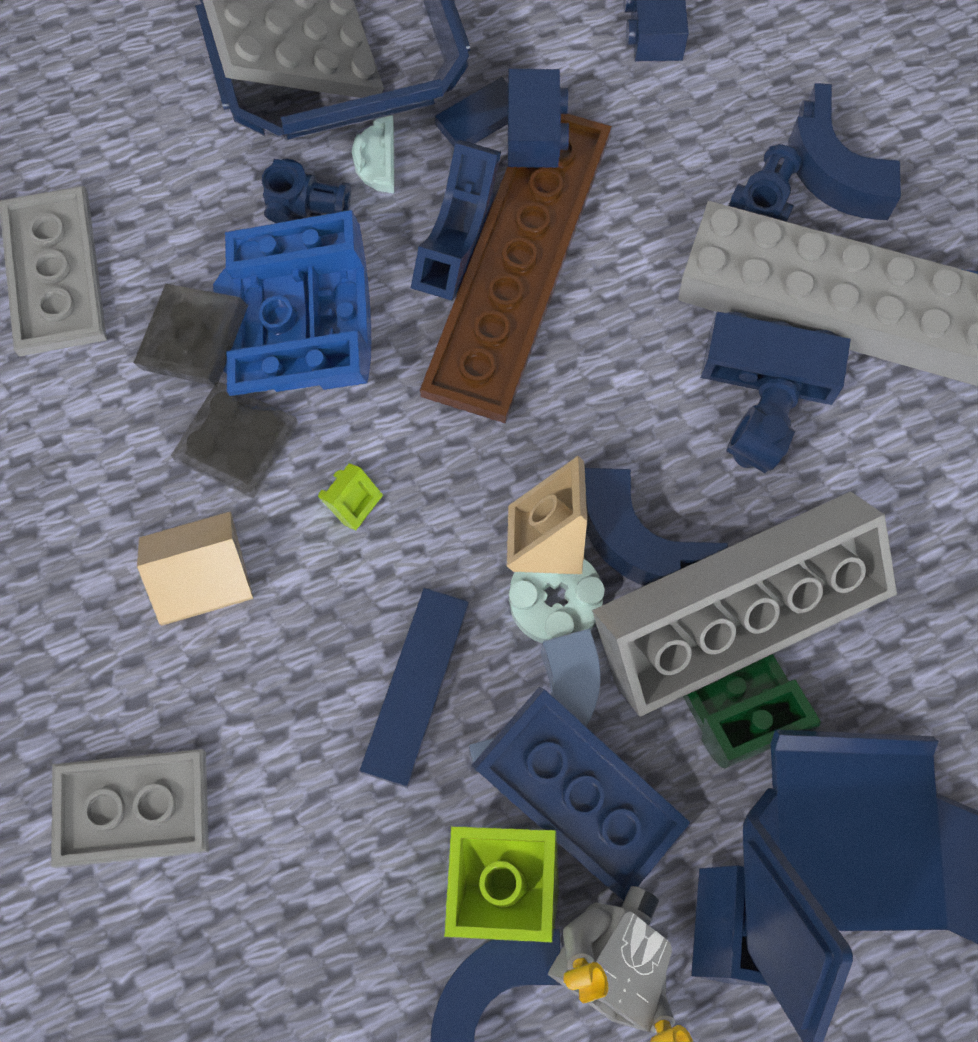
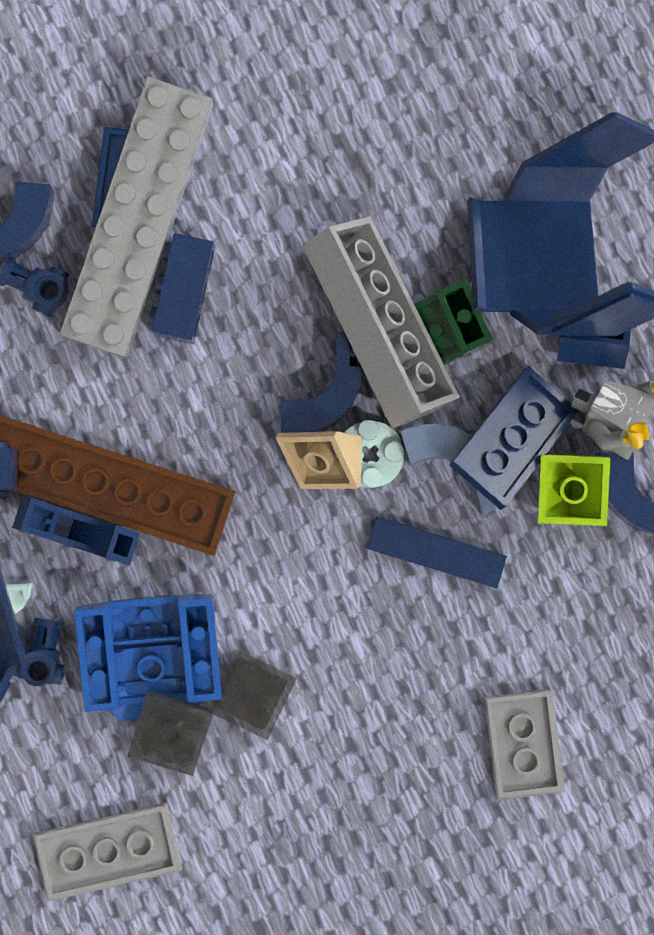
camera: 85 degrees left, 15 degrees up
tan slope [137,512,254,626] -> none
lime tile [318,463,383,531] -> none
dark blue connector [726,378,800,473] -> none

